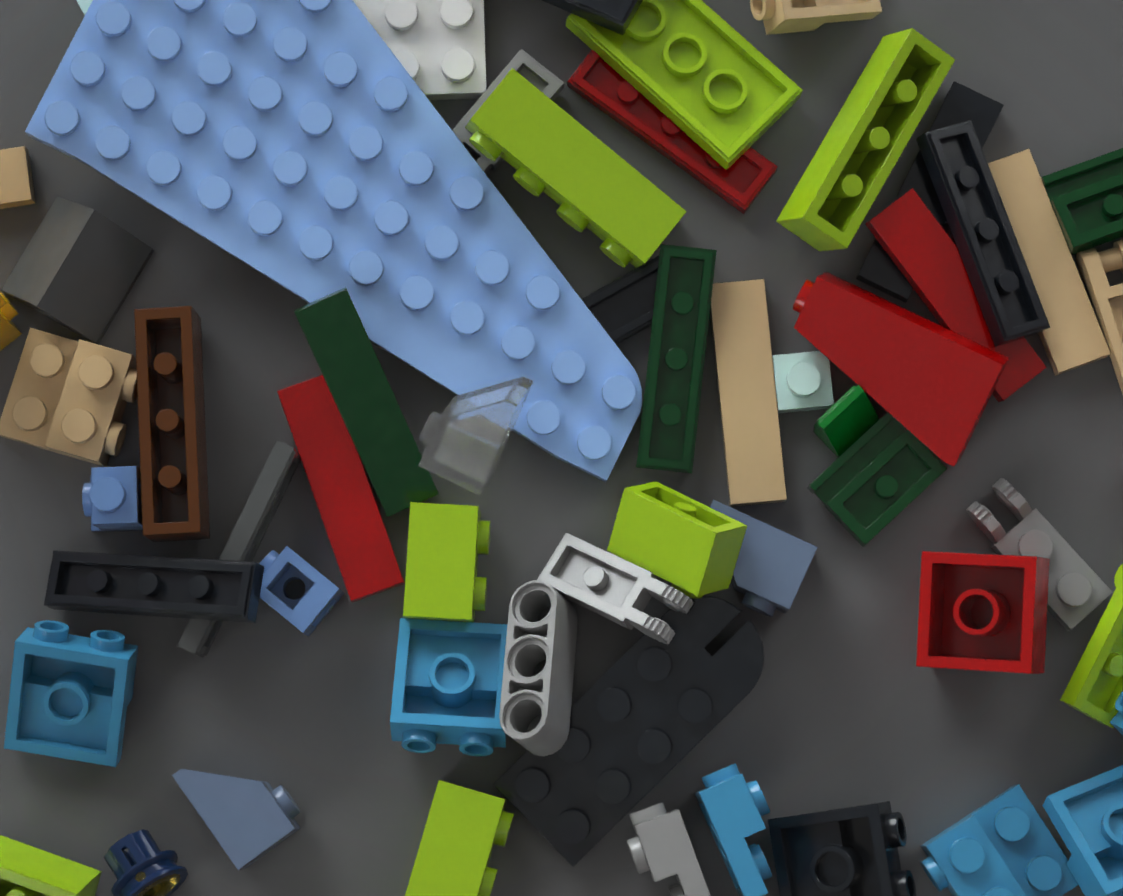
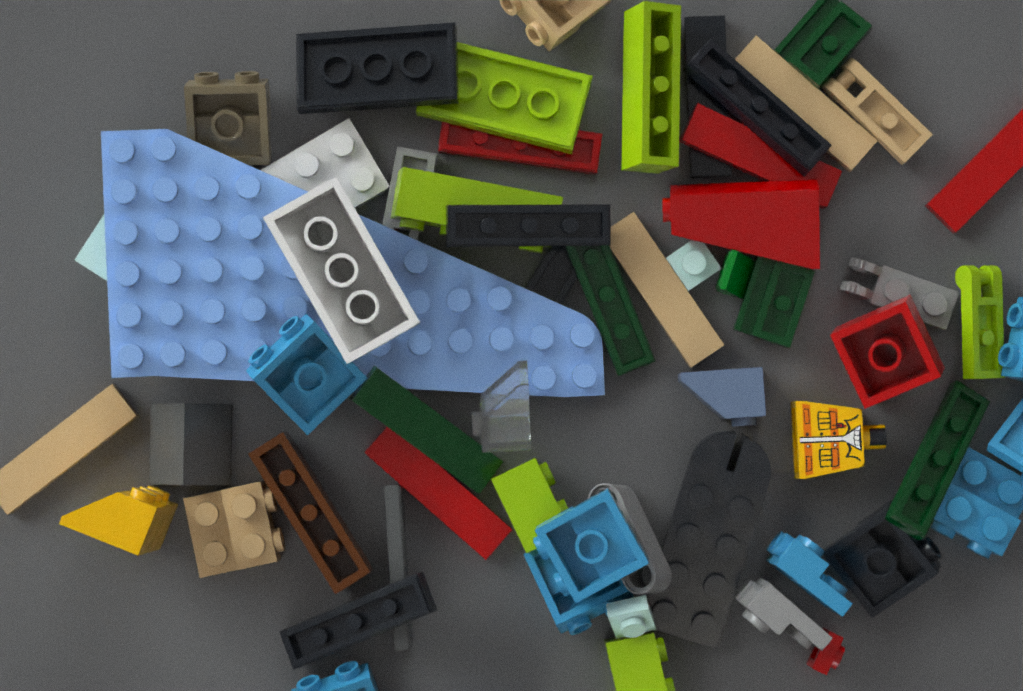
camera: 30 degrees left, 5 degrees up
medium blue brick [82,466,143,532] -> none
medium blue brick [259,546,344,637] -> none
light grey hinge [537,533,694,645] -> none
lime brick [607,481,747,599] -> none
none -> dark azure plate [246,314,368,435]
none -> white slope [263,176,420,364]
none -> black tile [446,204,611,247]
none -> dark azure plate [533,488,649,603]
none -> light aqua plate [606,595,656,639]
none -> yellow torso [791,401,887,479]
none -> dark green tile [884,380,990,540]

